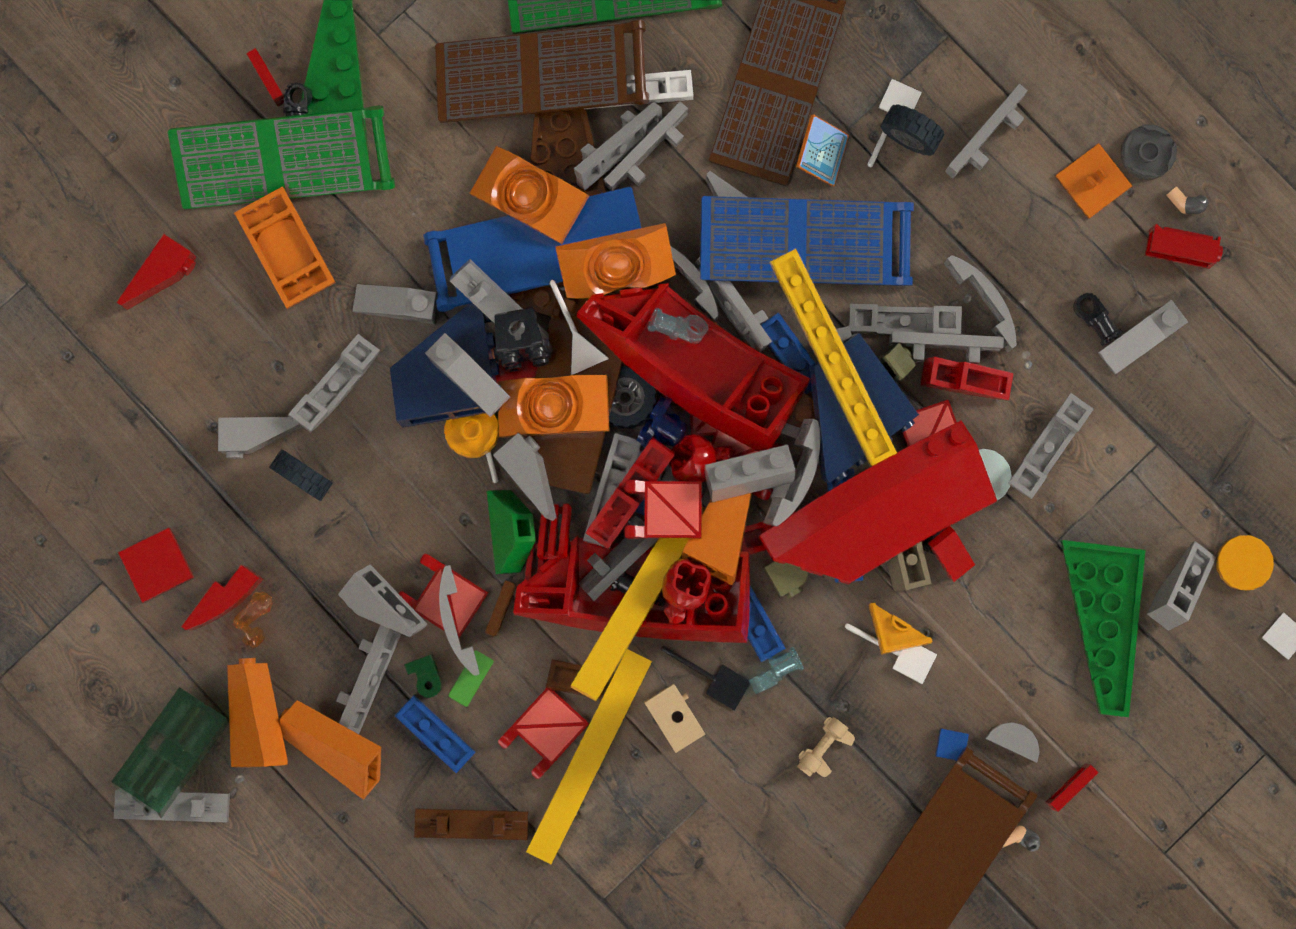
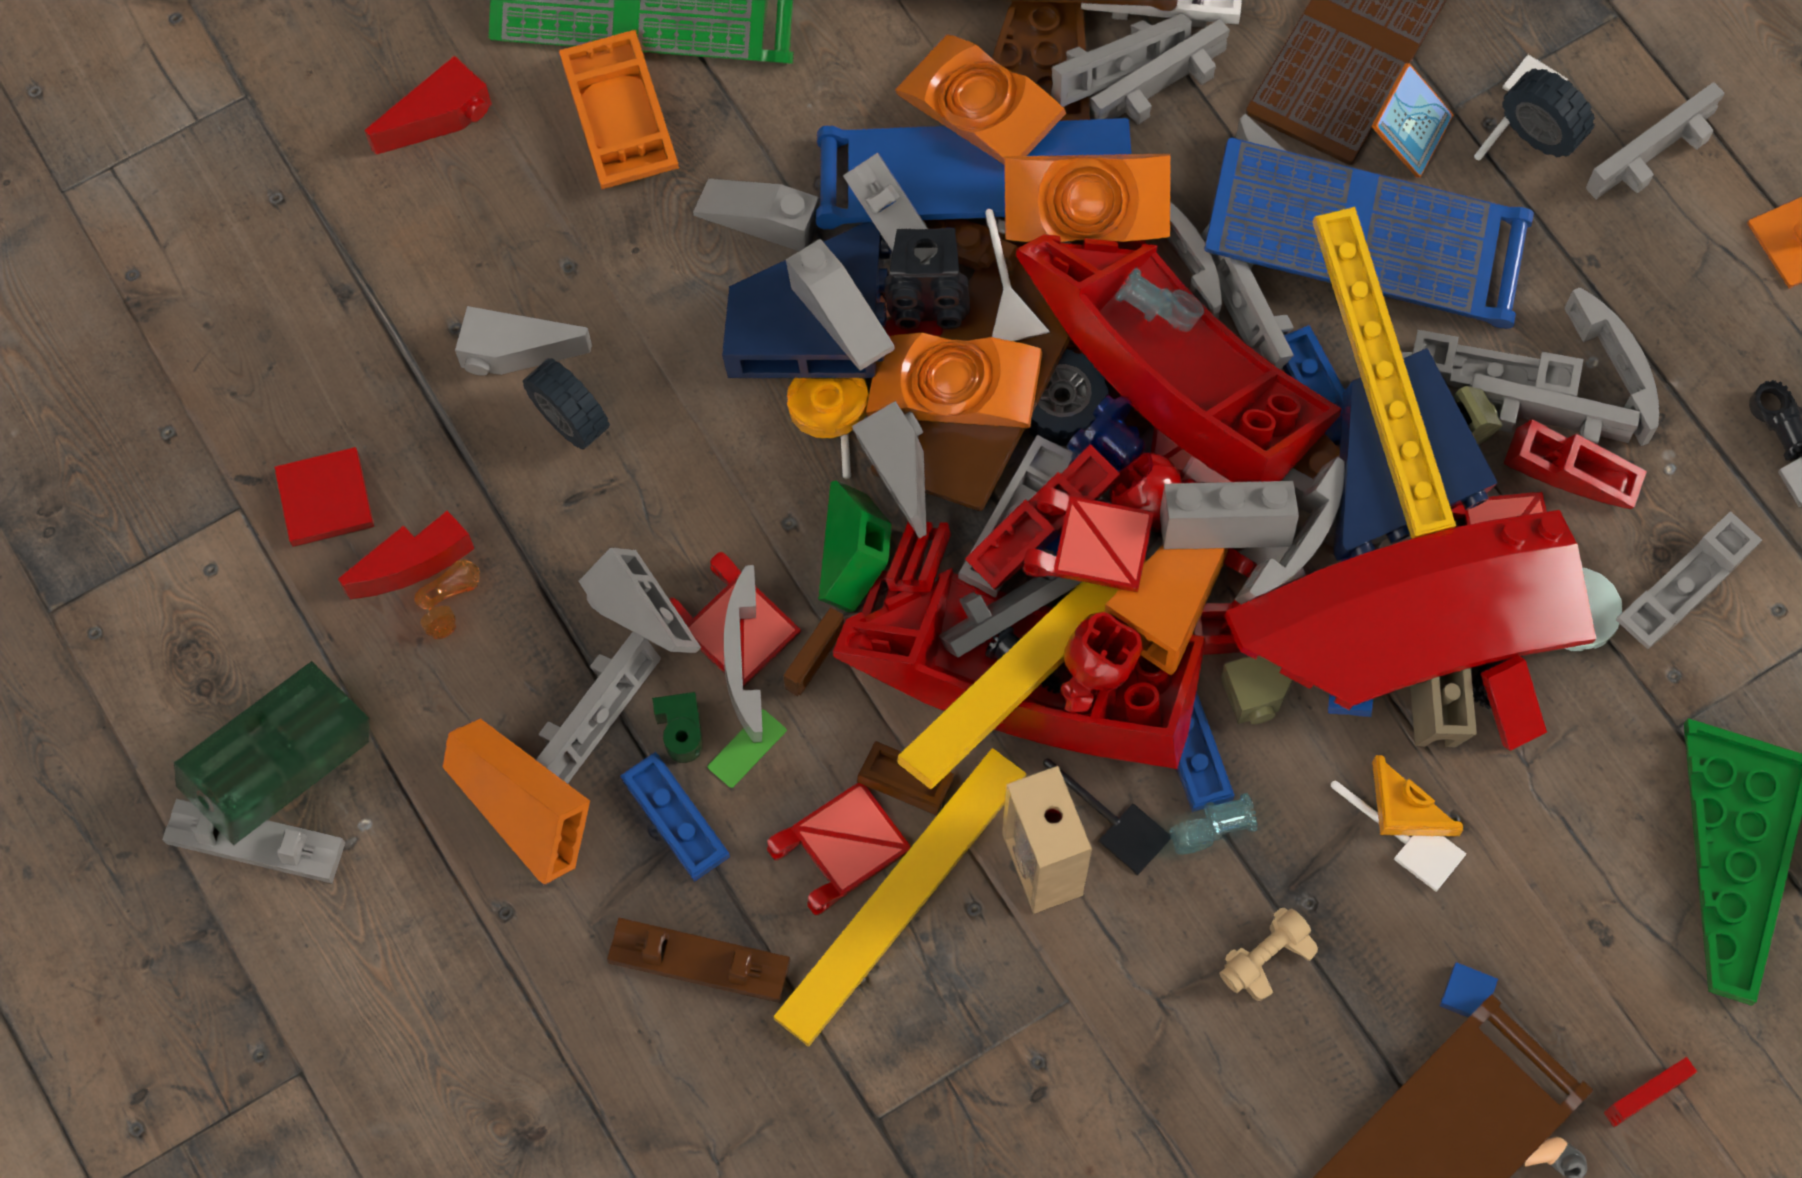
camera: 15 degrees right, 15 degrees down
orange slope [227,658,288,767] -> none
light grey slope [288,334,380,433] -> none
light grey tile [984,722,1040,763] -> none

